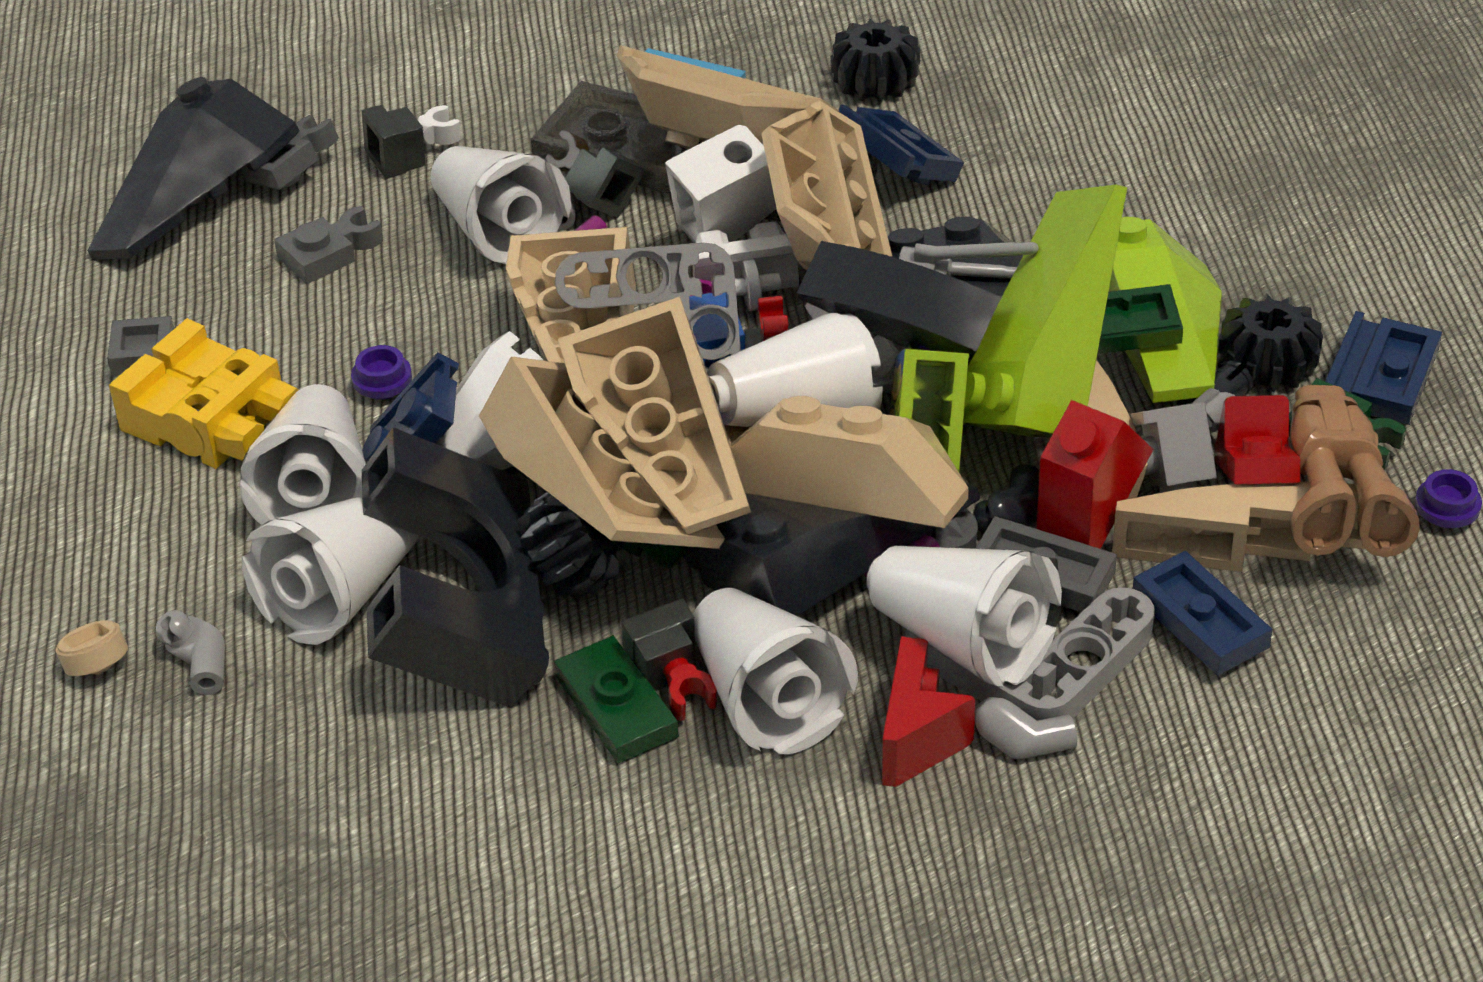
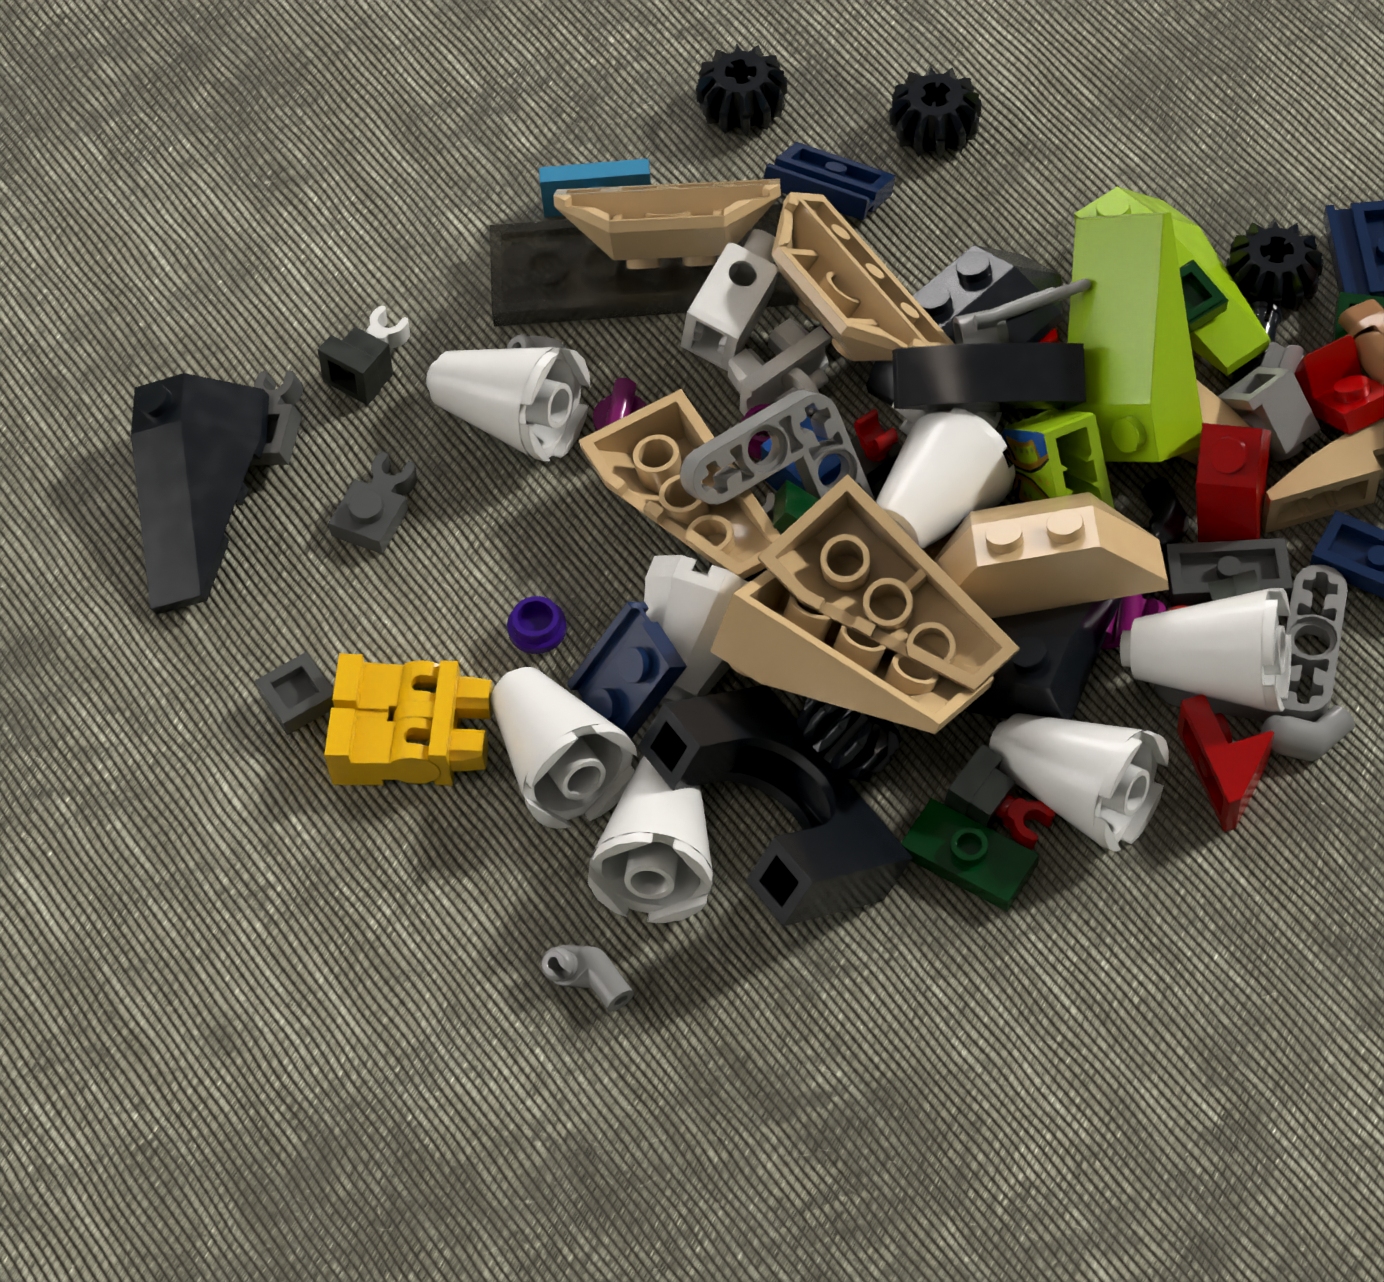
camera: 25 degrees left, 15 degrees up
tan tile [56,620,128,676] -> none
pearl dark grey piece [546,130,646,218] -> none
none -> black gear [889,65,982,159]

